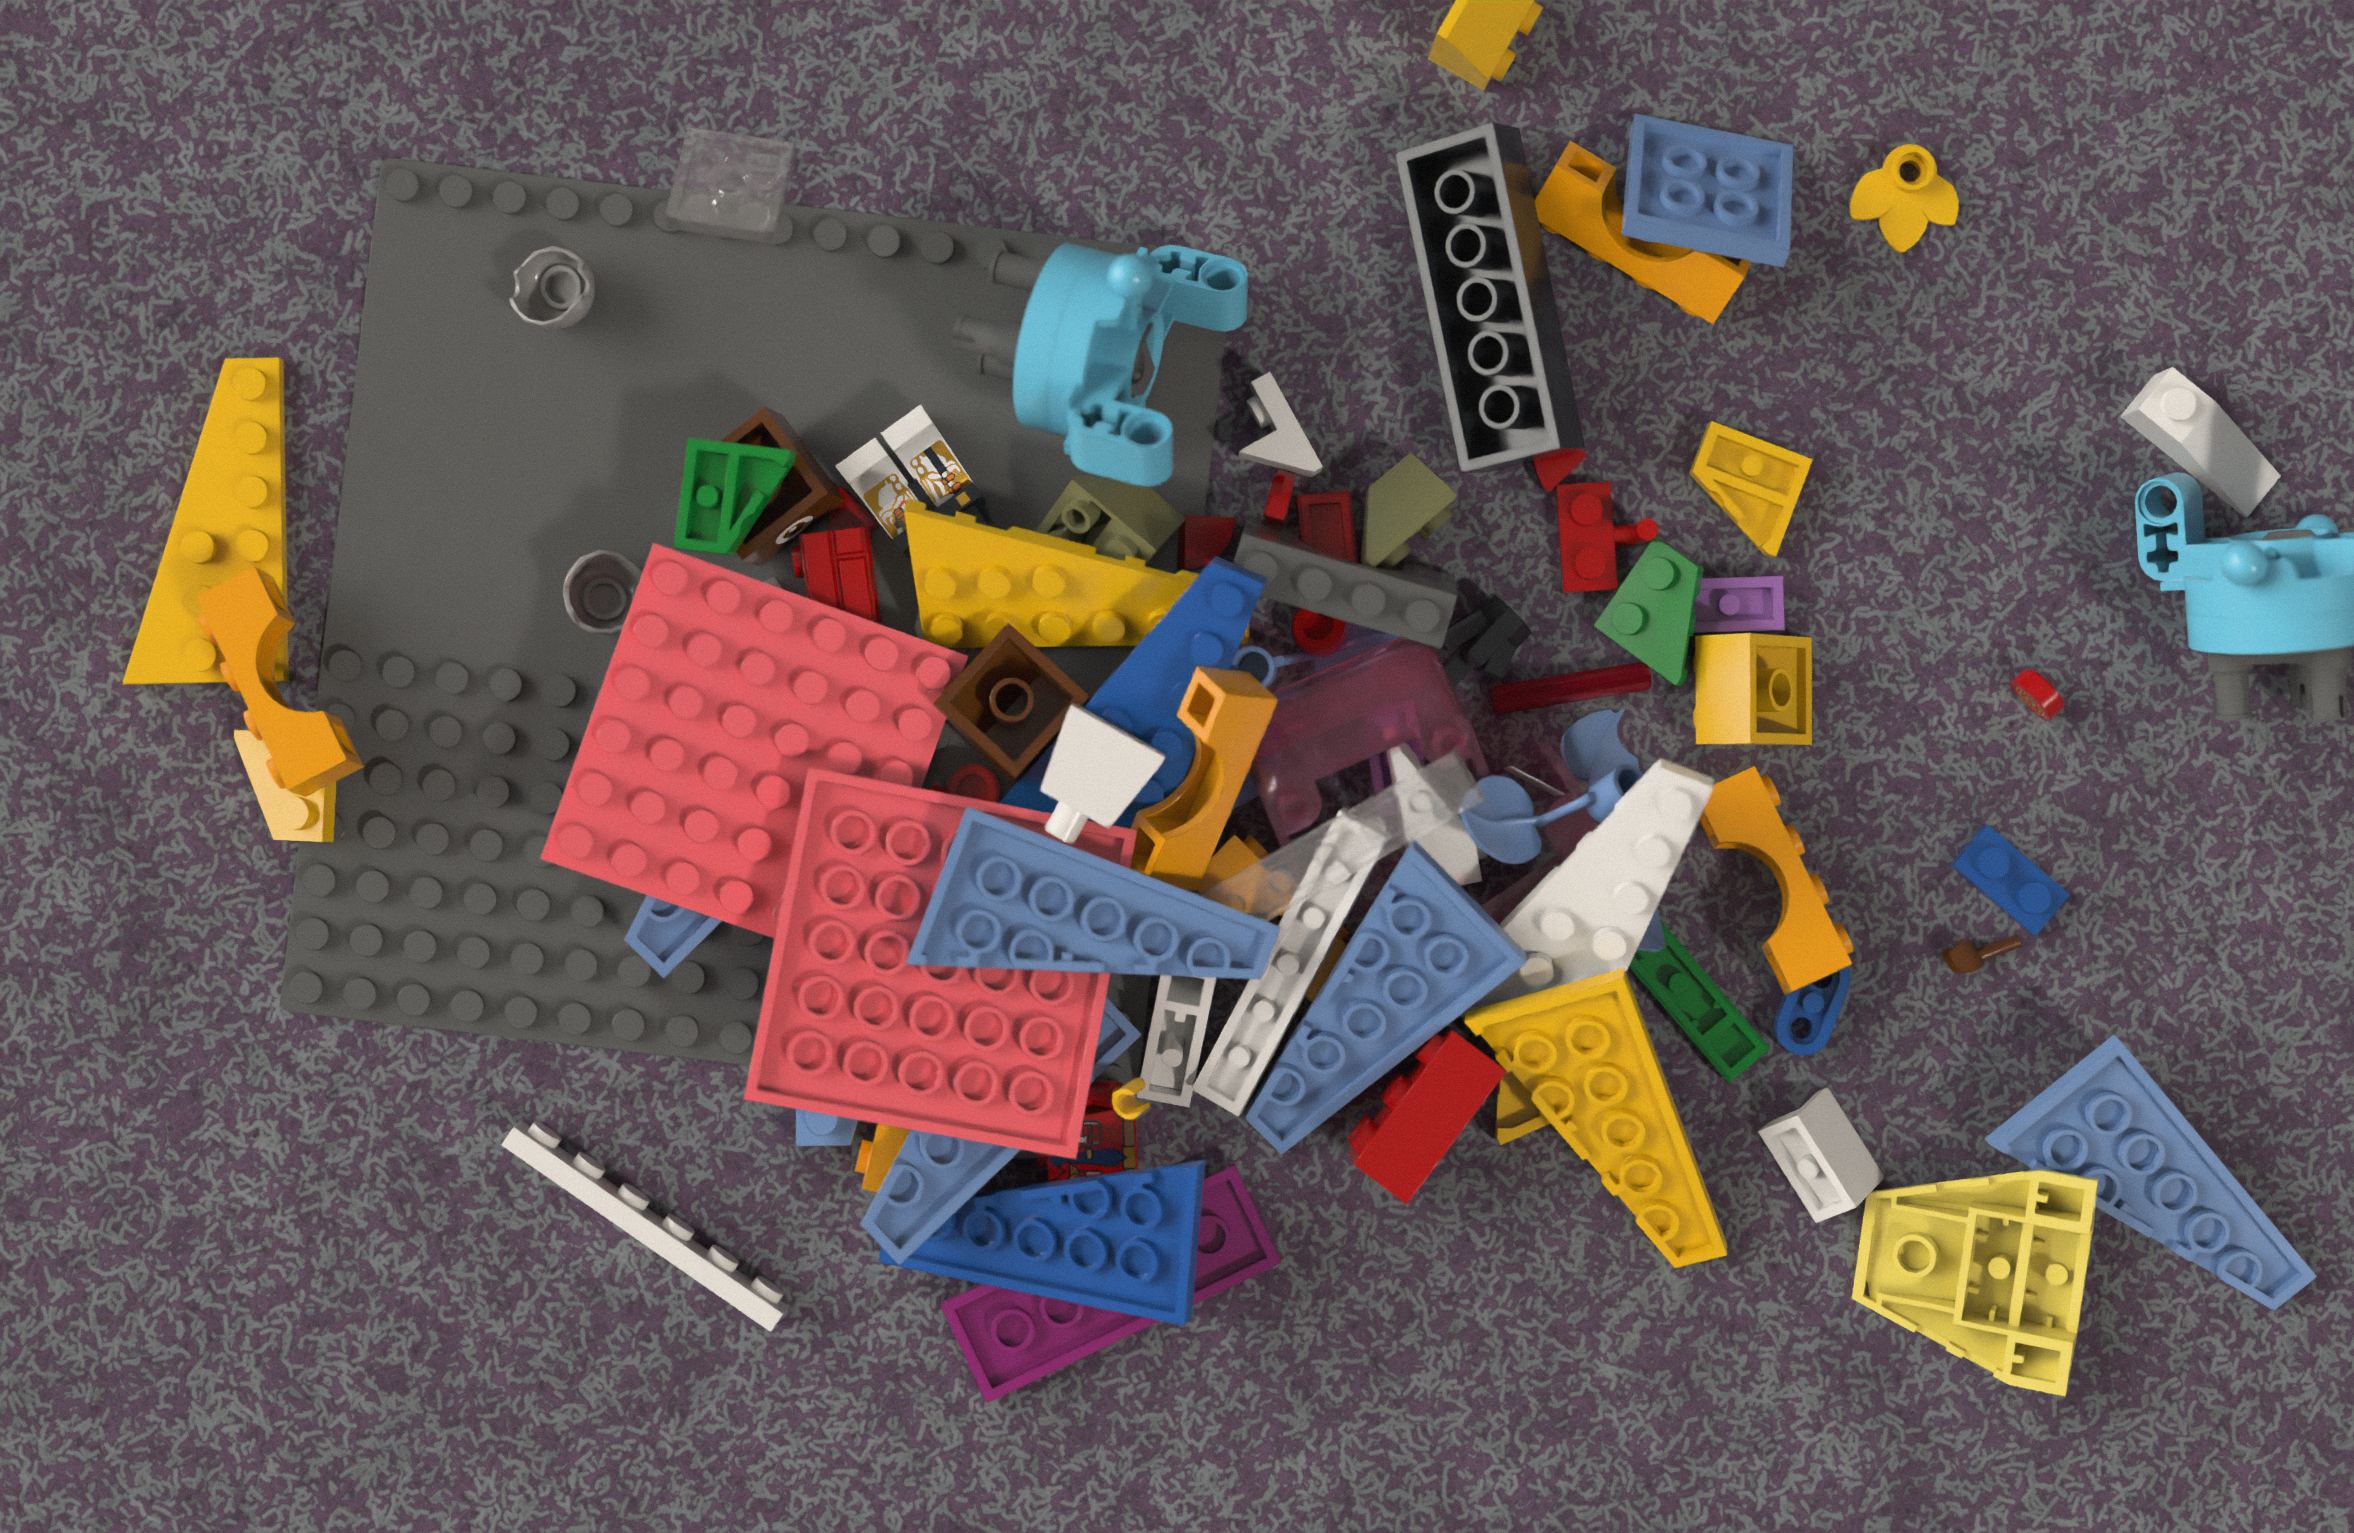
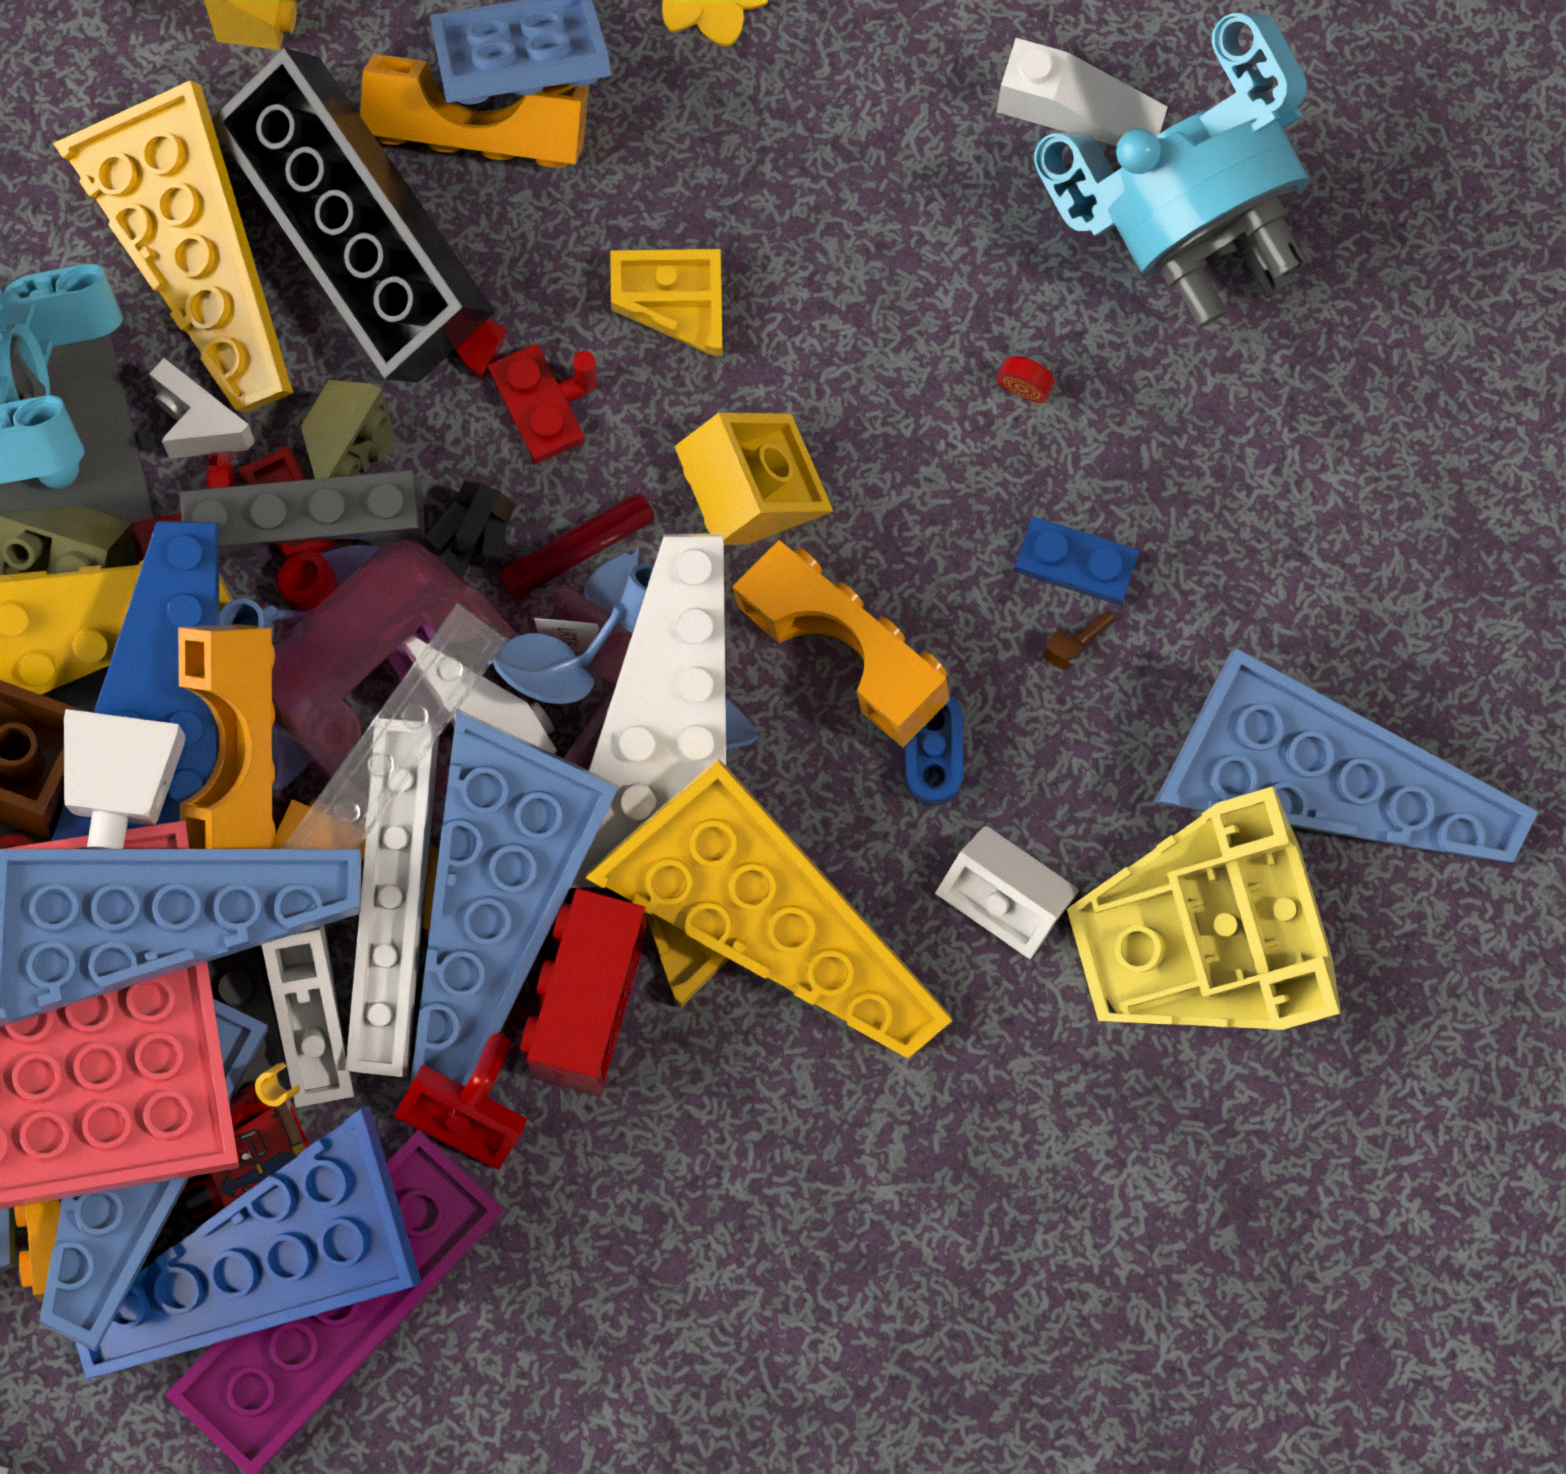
camera: 20 degrees left, 15 degrees down
green wing [1594,537,1704,686] -> none
green plate [1628,920,1770,1084] -> none
medium lavender plate [1693,576,1785,634] -> none
none -> yellow wing [53,81,293,413]
none -> red plate [394,1033,527,1170]

